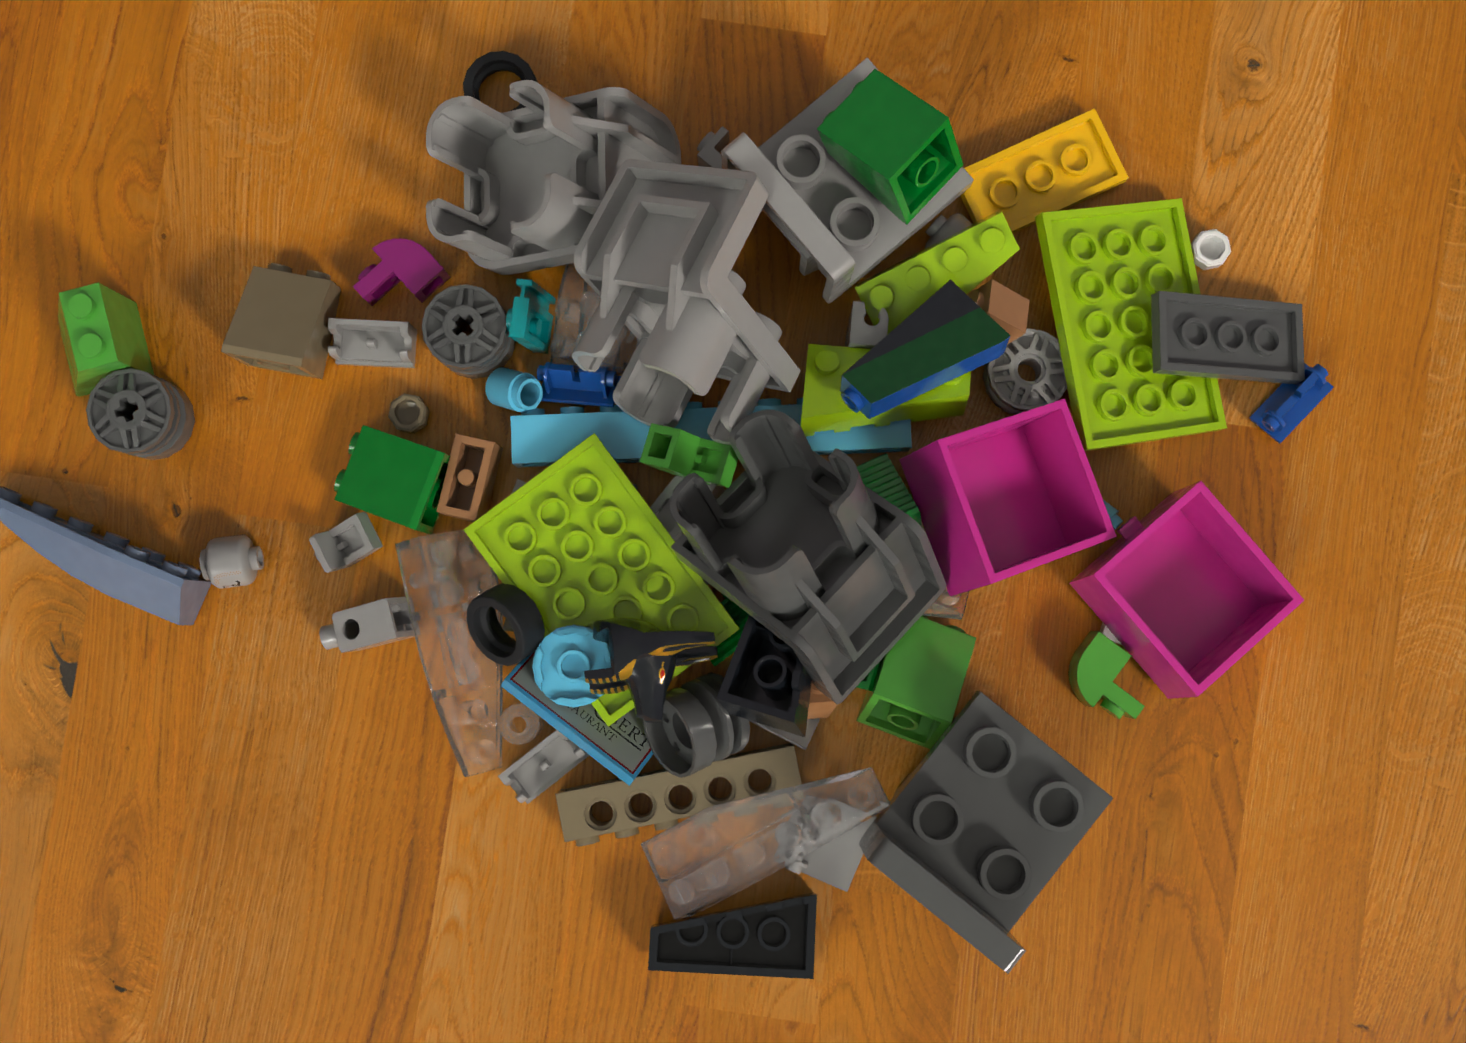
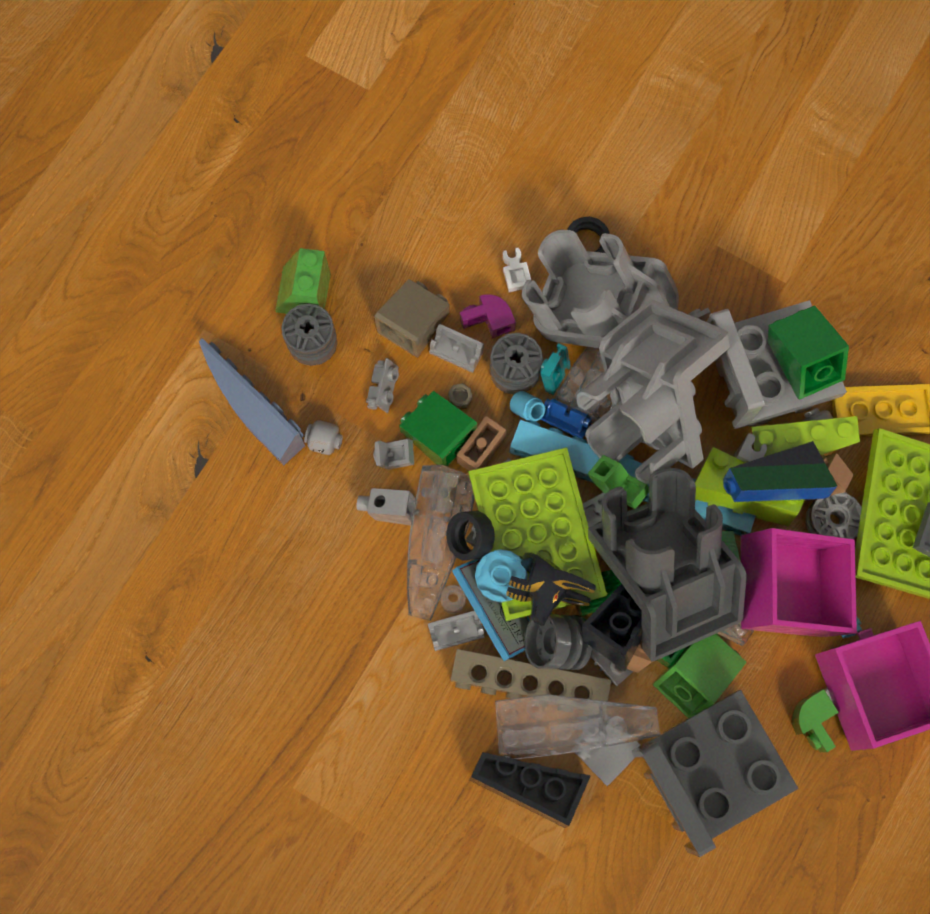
camera: 20 degrees right, 10 degrees down
none -> light grey hinge [366,358,399,413]
none -> white plate [503,248,531,292]

